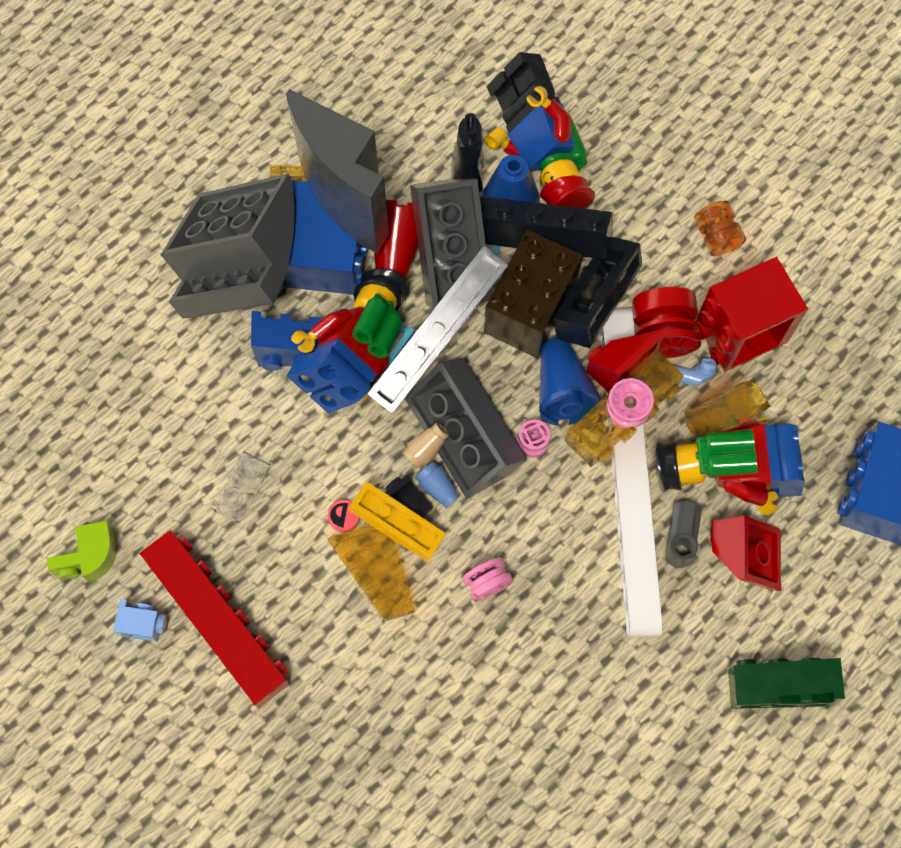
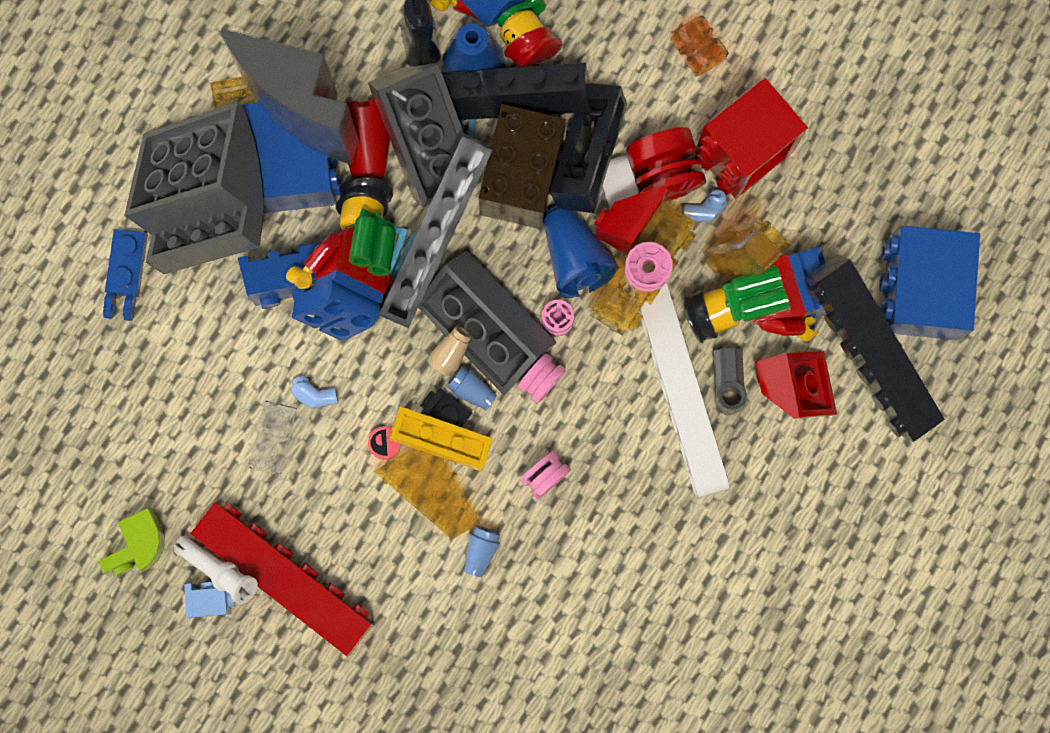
camera: 15 degrees left, 10 degrees up
dark green wedge [728,658,845,709] -> none
none -> blue hinge [103,229,148,321]
none -> white pin [174,536,258,605]
none -> light blue arm [291,376,338,408]
none -> medium blue cone [464,526,501,577]
none -> bright pink wheel [517,353,566,404]
none -> black brick [805,255,945,442]

